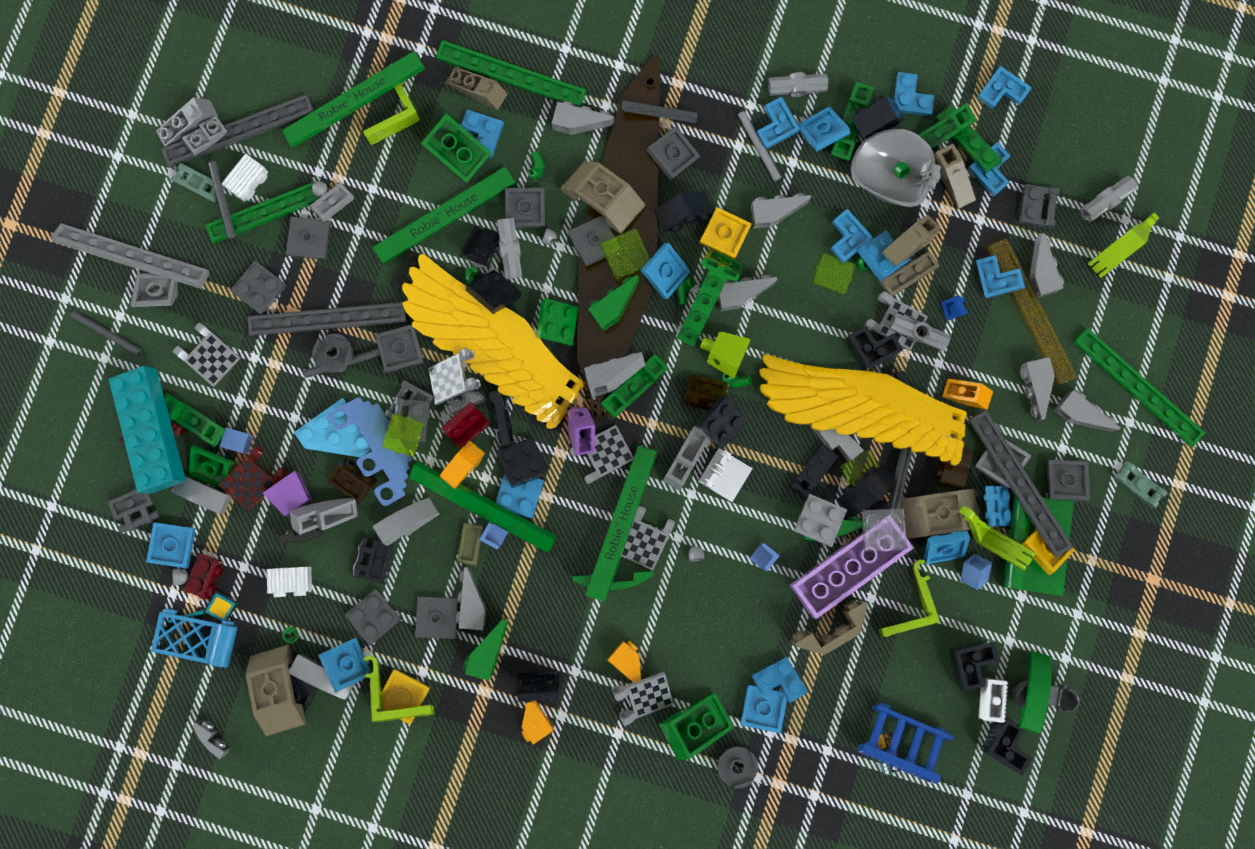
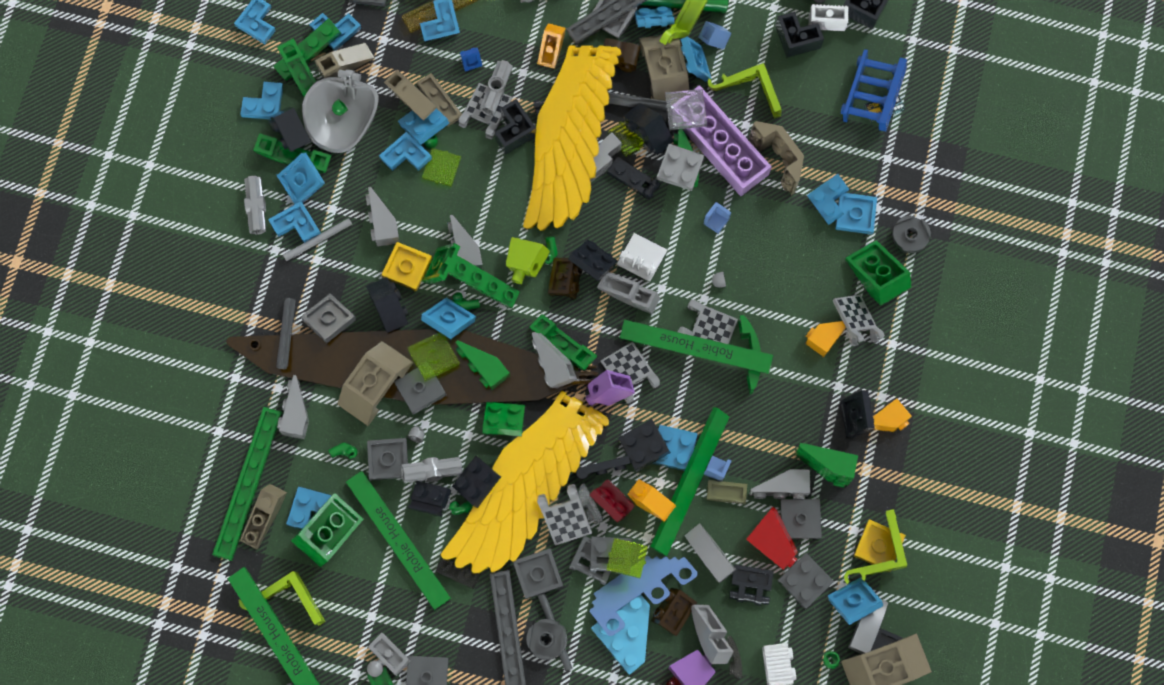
camera: 90 degrees left, 10 degrees down
none -> red slope [746,507,798,570]

